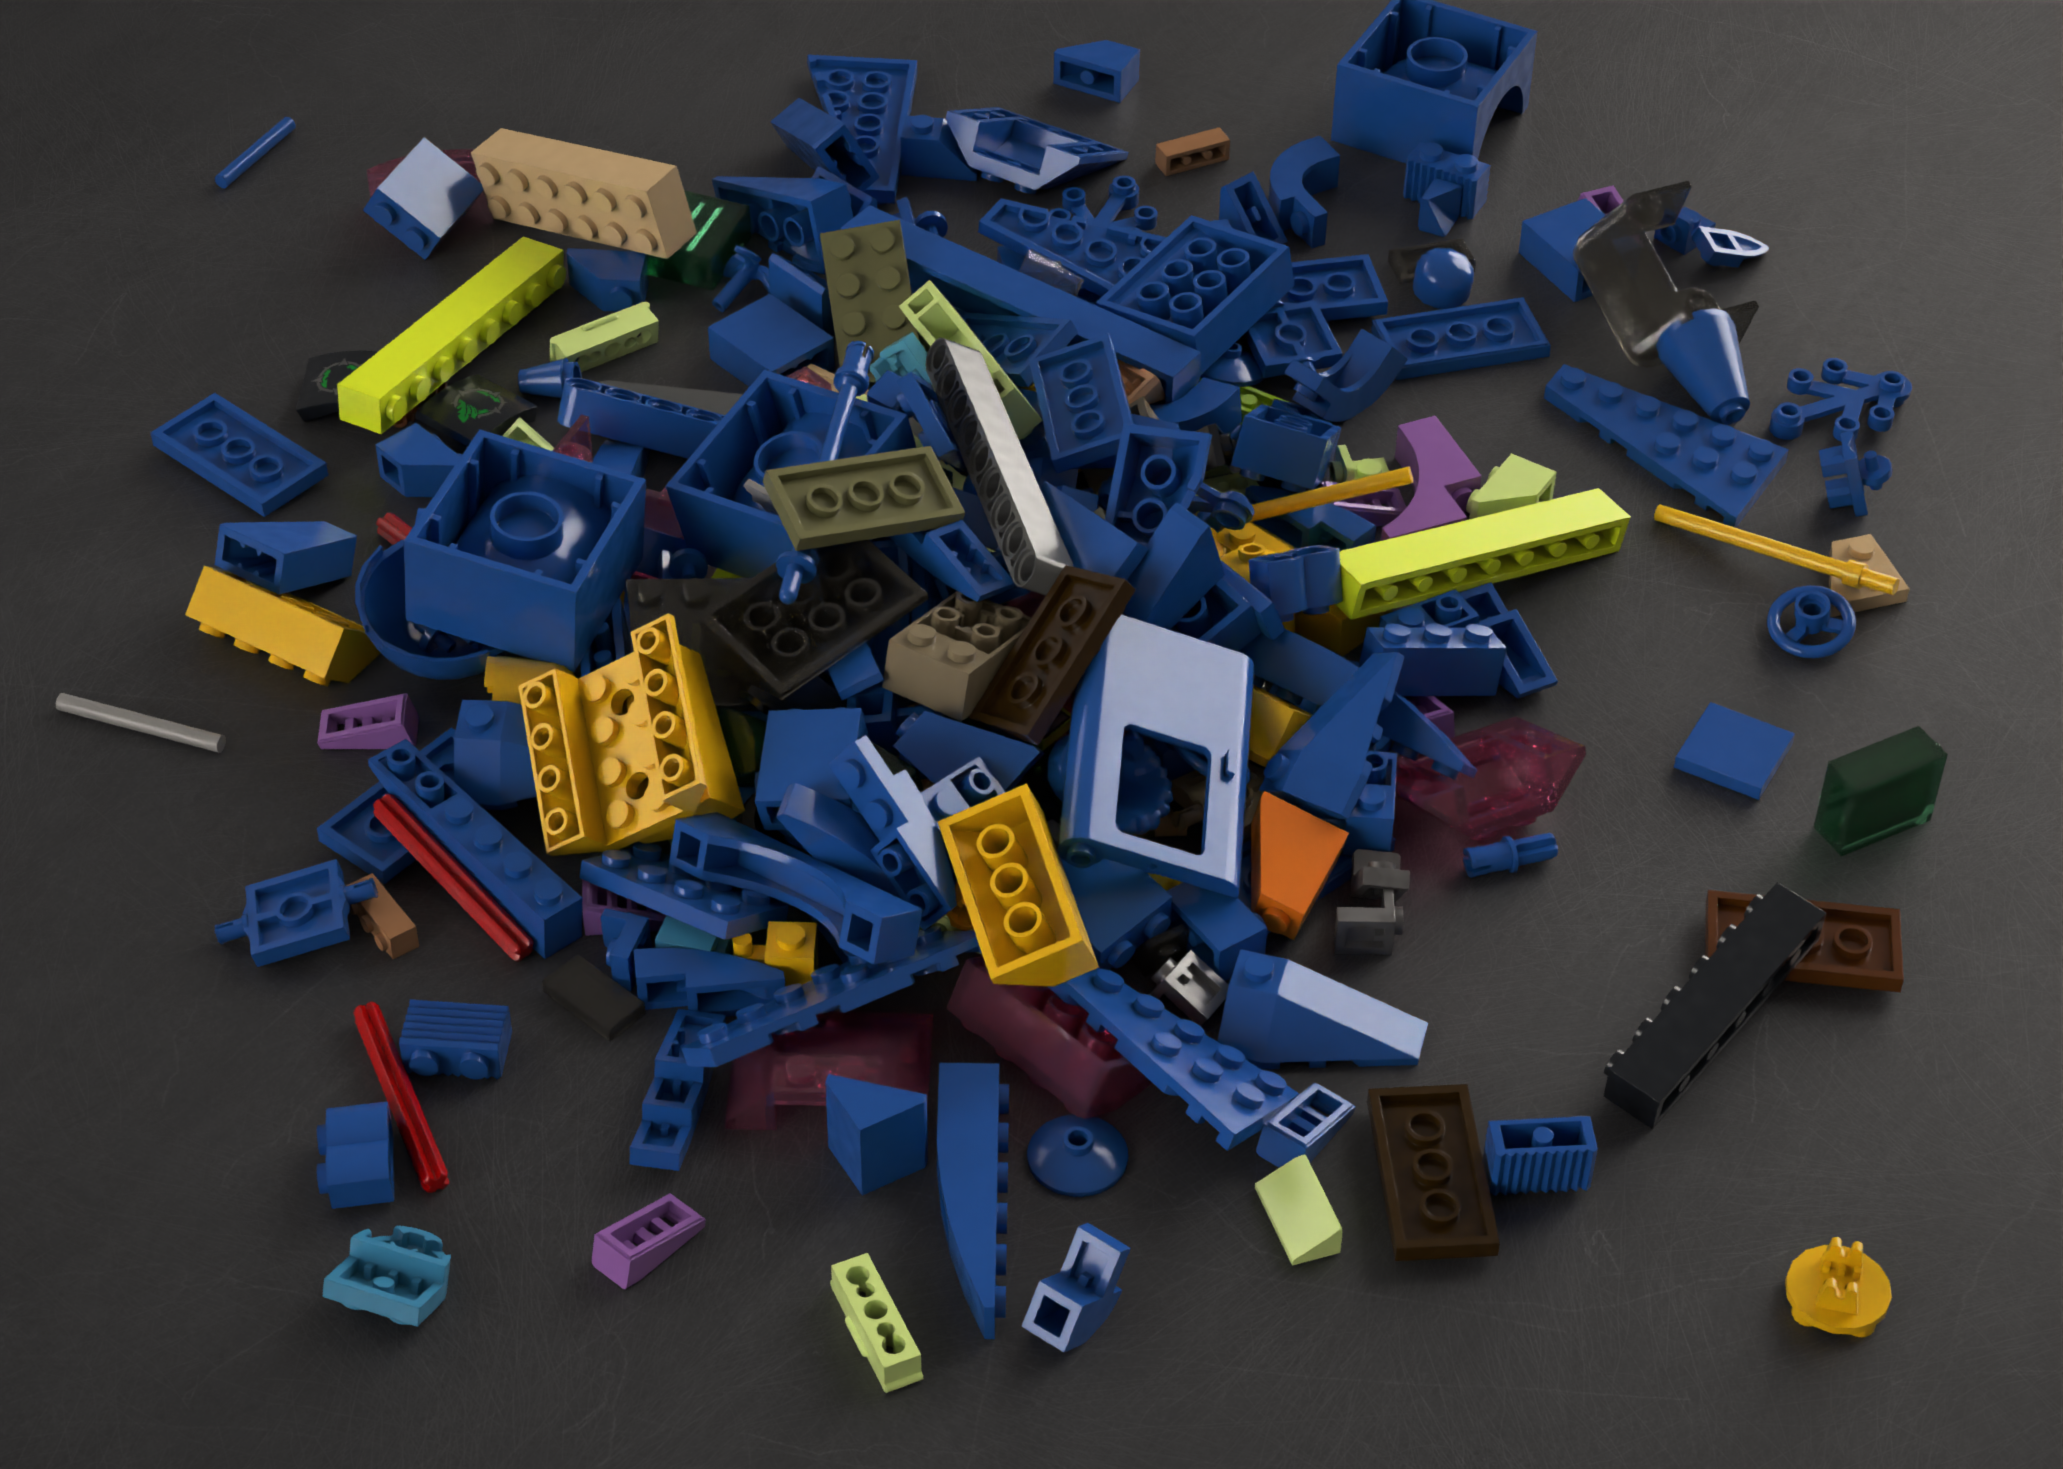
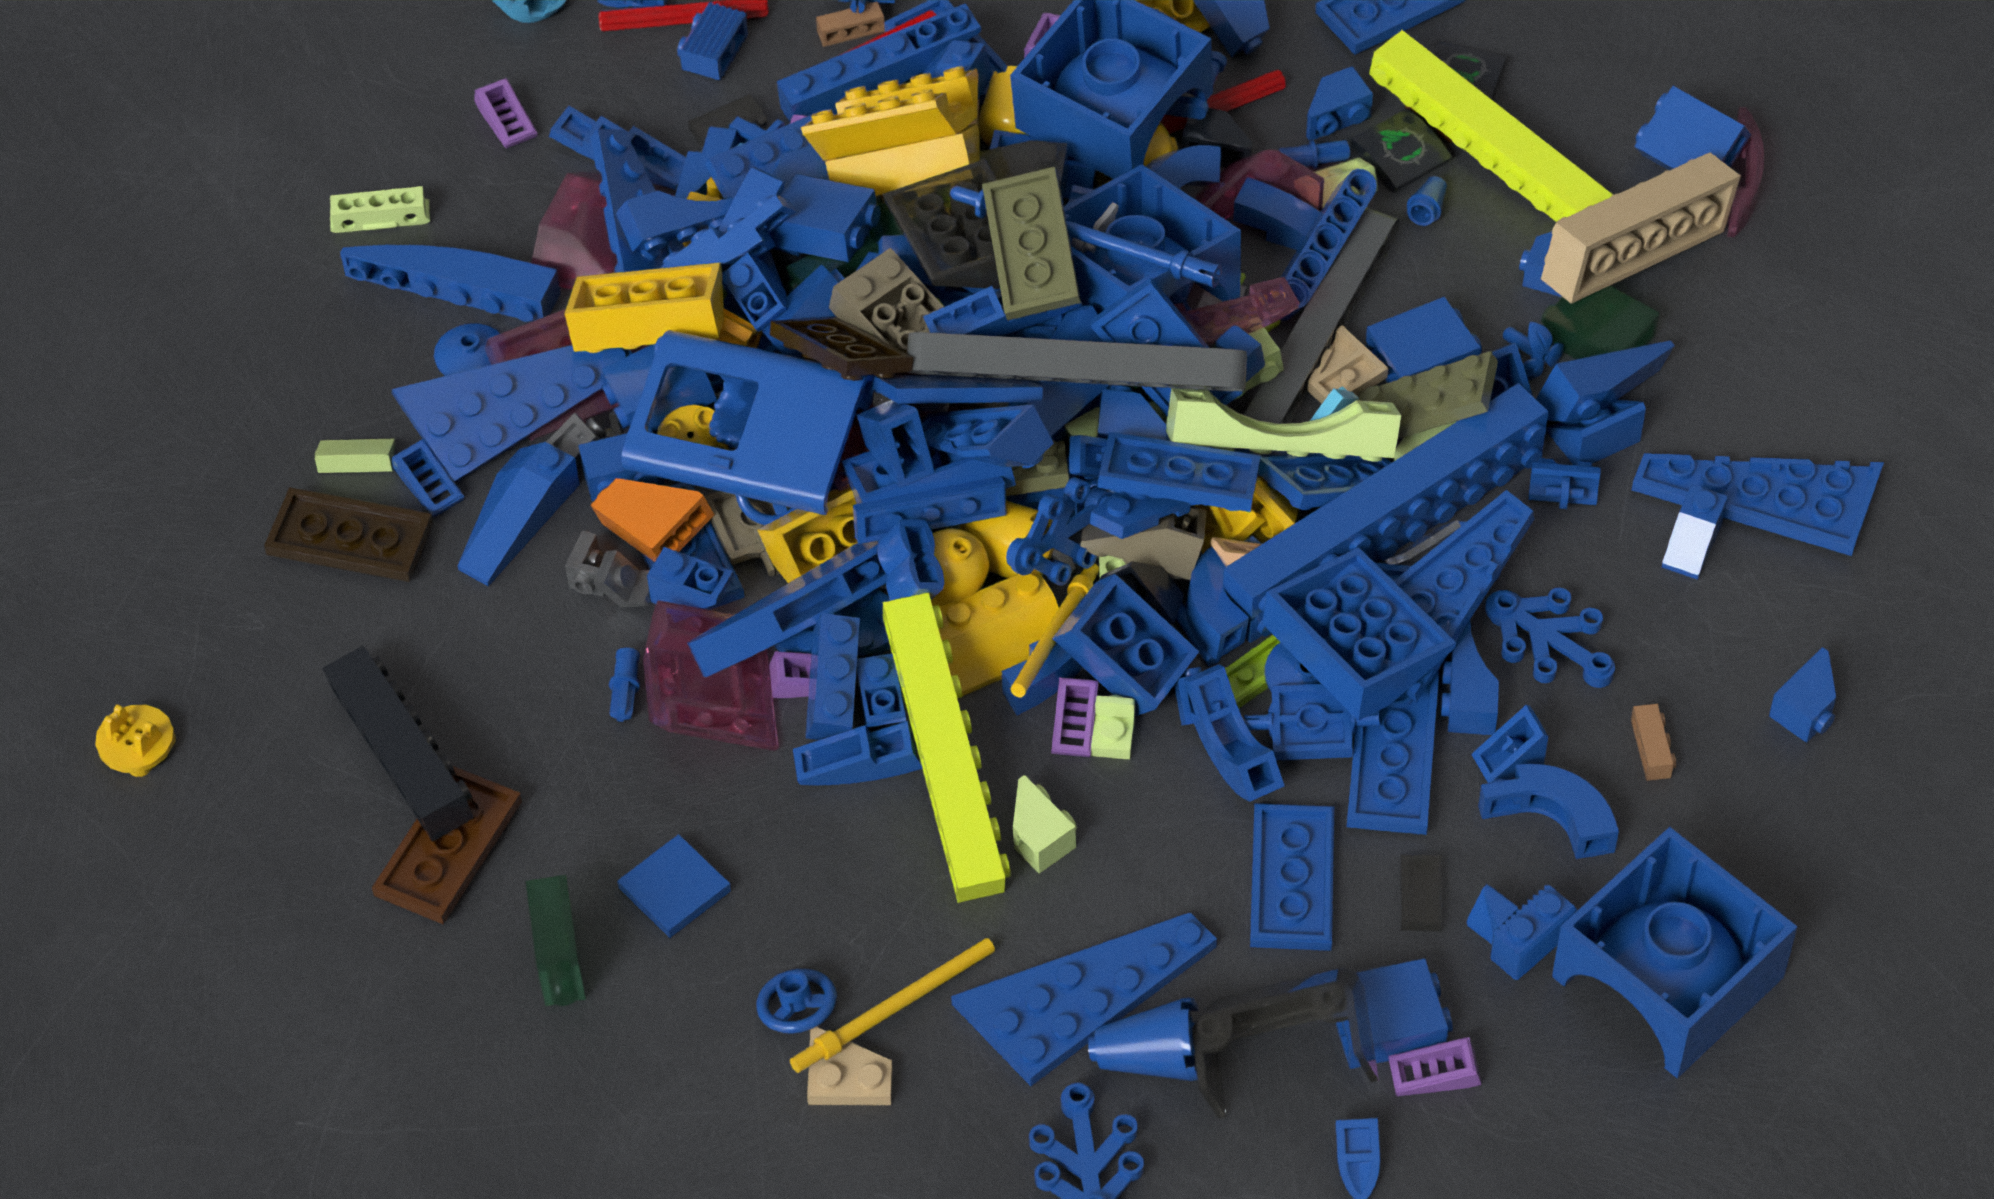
camera: 110 degrees right, 10 degrees up
blue bar [215,117,296,188] -> none
yellowish green piece [550,302,659,372] -> none
blue slope [770,98,880,191] -> none
blue slope [825,1074,928,1196] -> none
blue slope [946,107,1129,194] -> none
blue brick [1021,1223,1131,1352] -> none
blue wedge [1259,652,1404,819] -> none
medium lavender arch [1381,416,1482,541] -> none
blue hair [1413,248,1474,309] -> none
blue brick [1483,1116,1598,1196] -> none
blue bracket [1654,204,1716,255] -> none
blue hips [1819,431,1893,517] -> none

